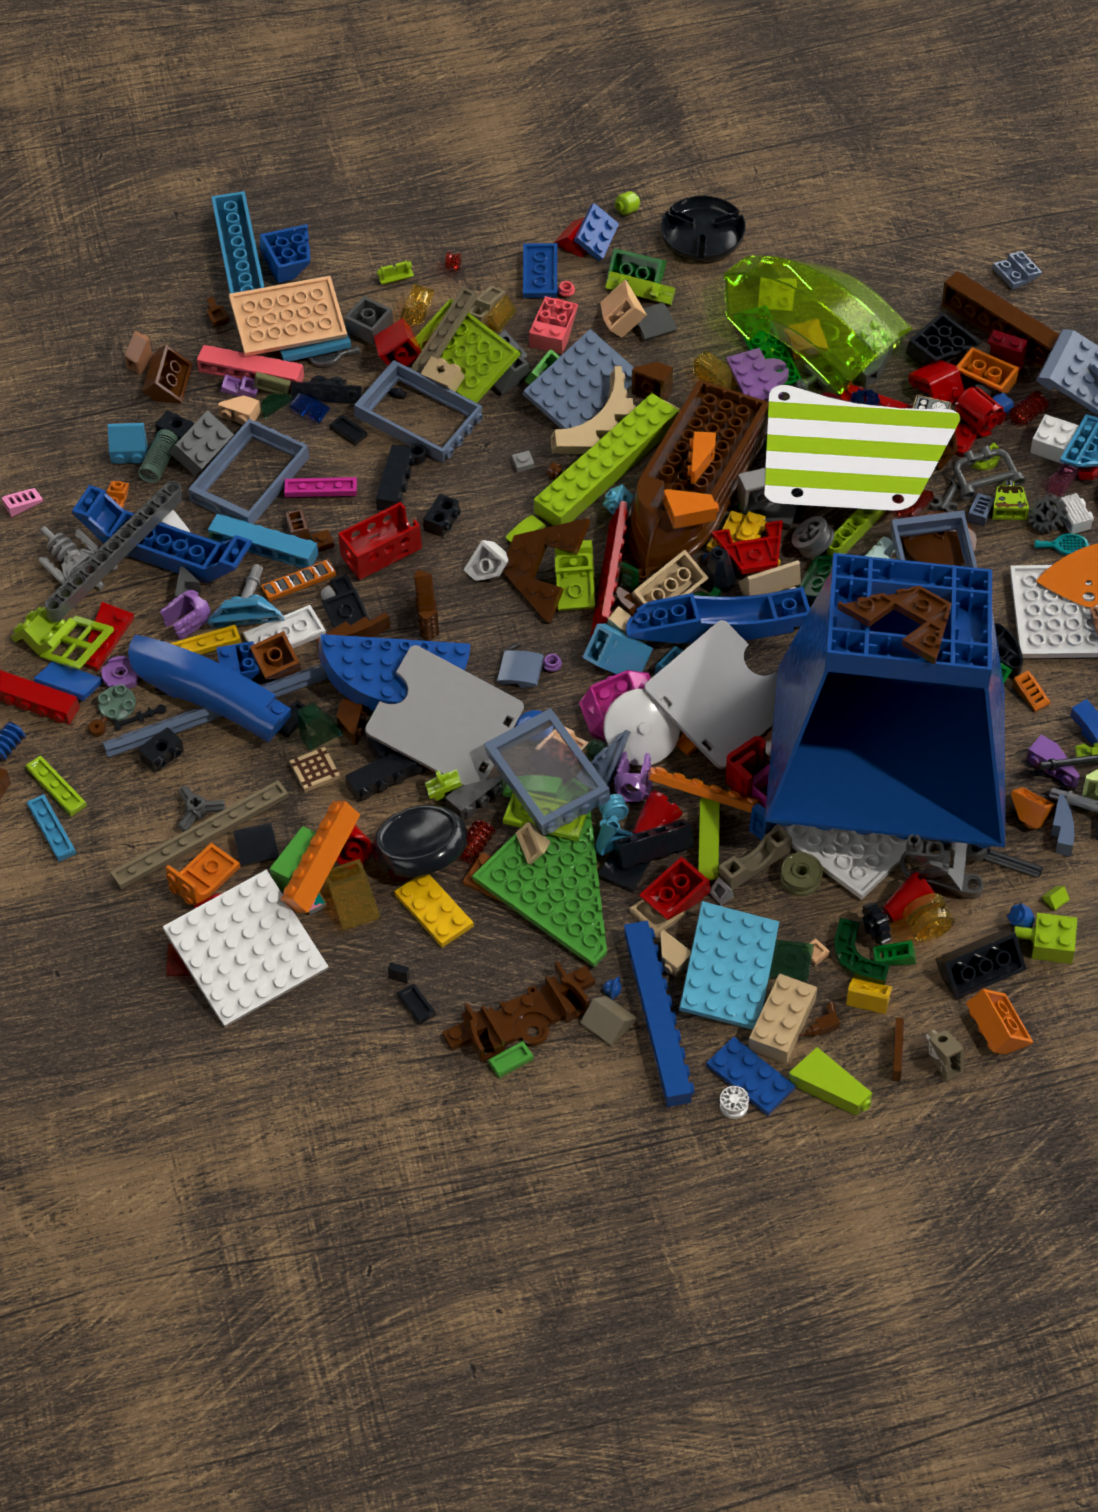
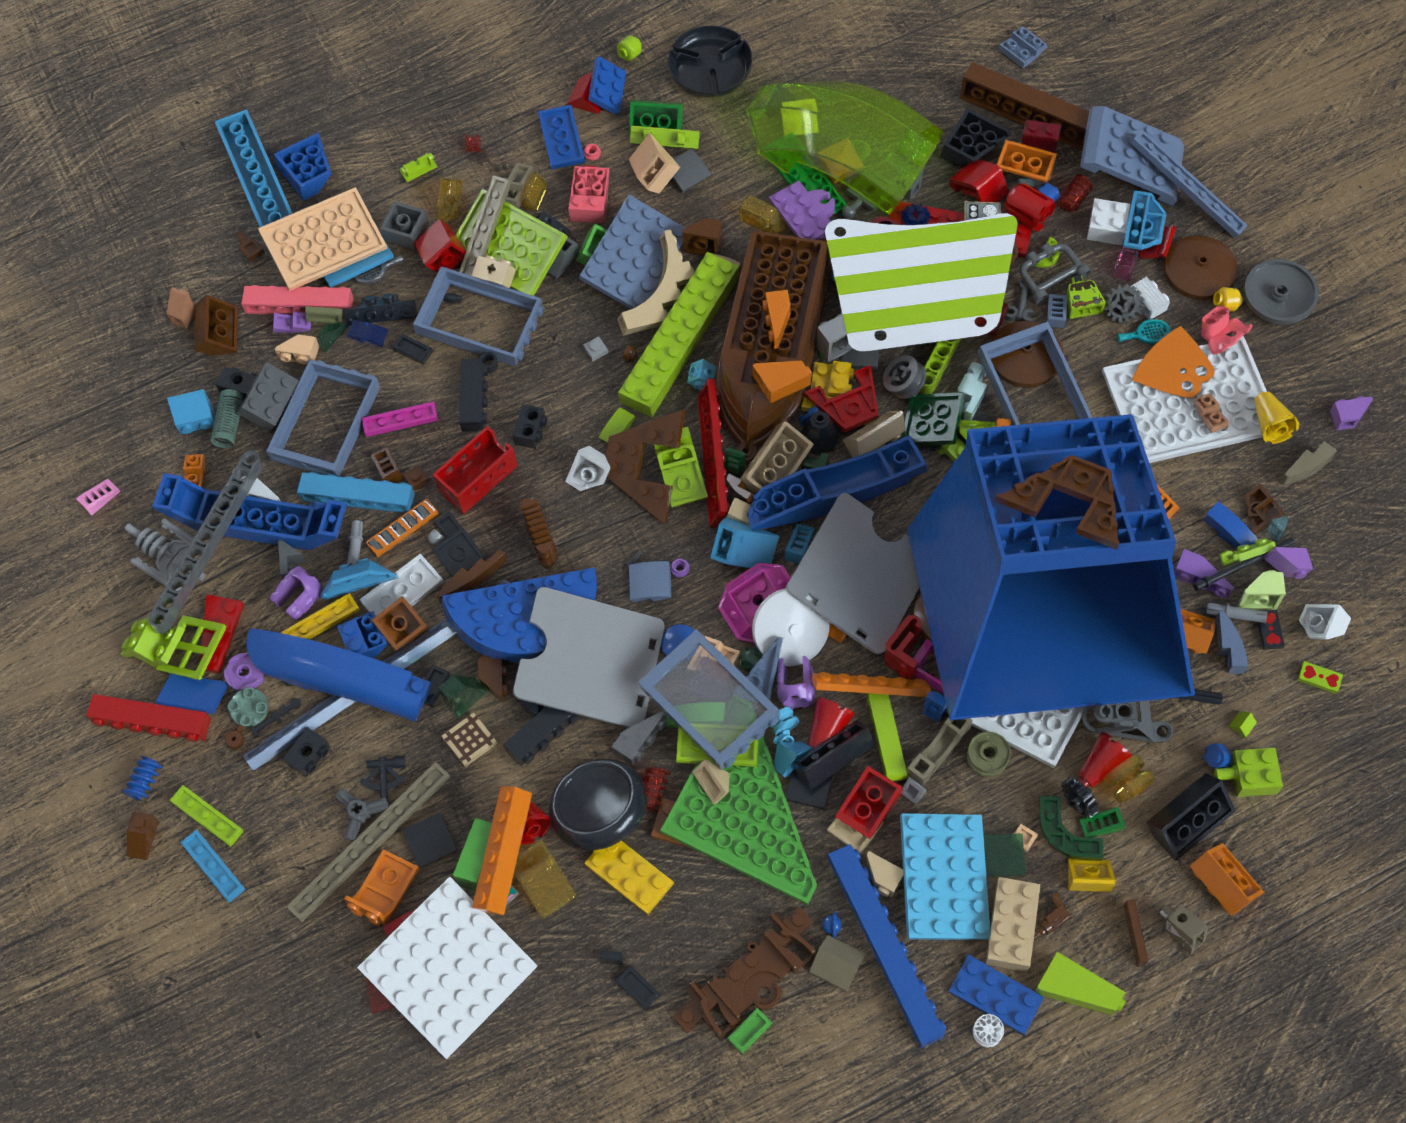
camera: 10 degrees left, 10 degrees up
lime hips [425,769,462,802] -> none
none -> black piece [360,755,405,802]

